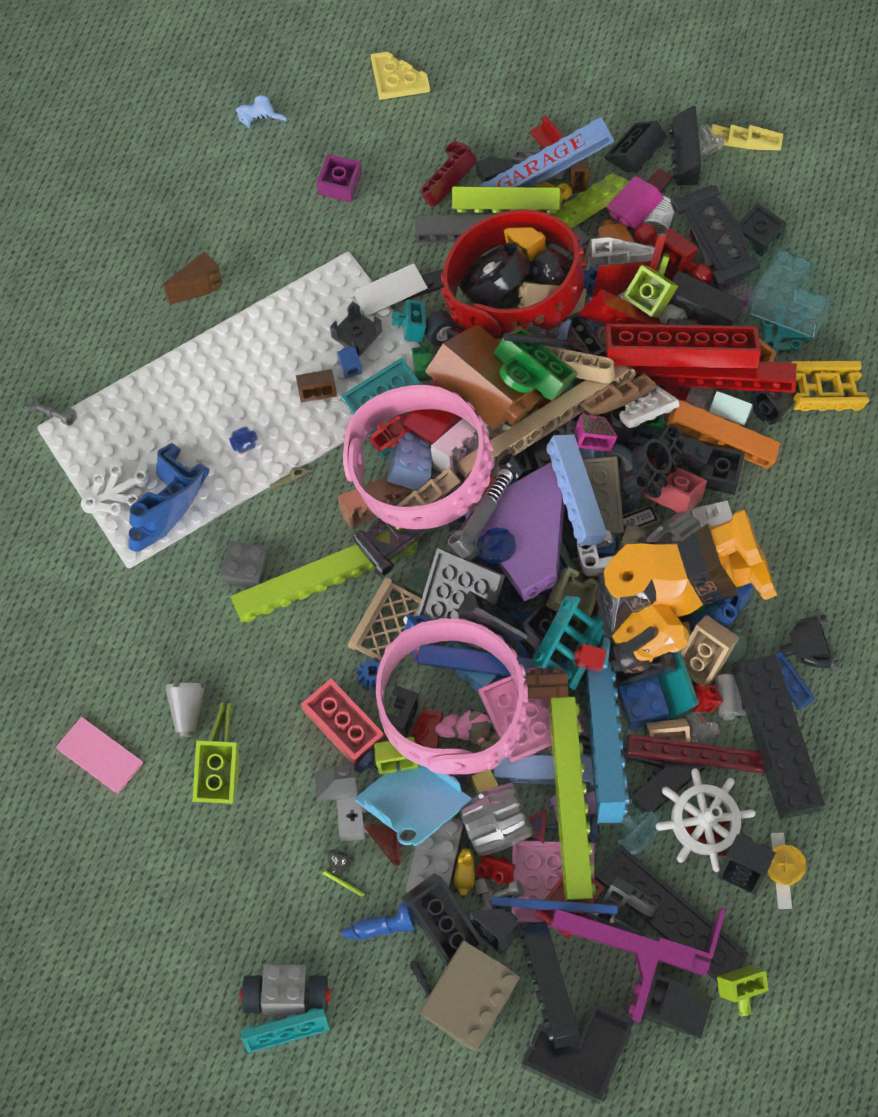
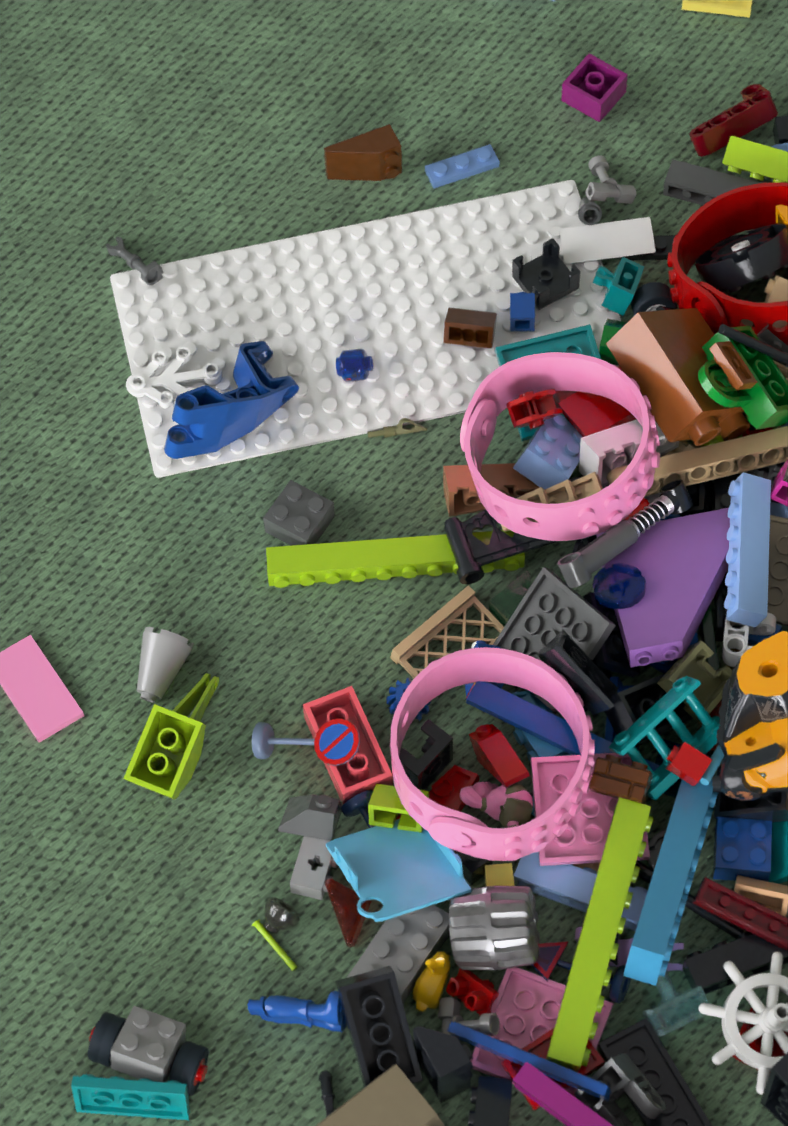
camera: 20 degrees right, 5 degrees down
none -> piece [252,718,360,766]
none -> medium blue plate [425,144,499,188]
none -> red slope [468,724,530,787]
none -> dark grey cone [578,197,602,225]
none -> light grey bar [586,155,637,204]
none -> dark orange plate [709,341,757,390]

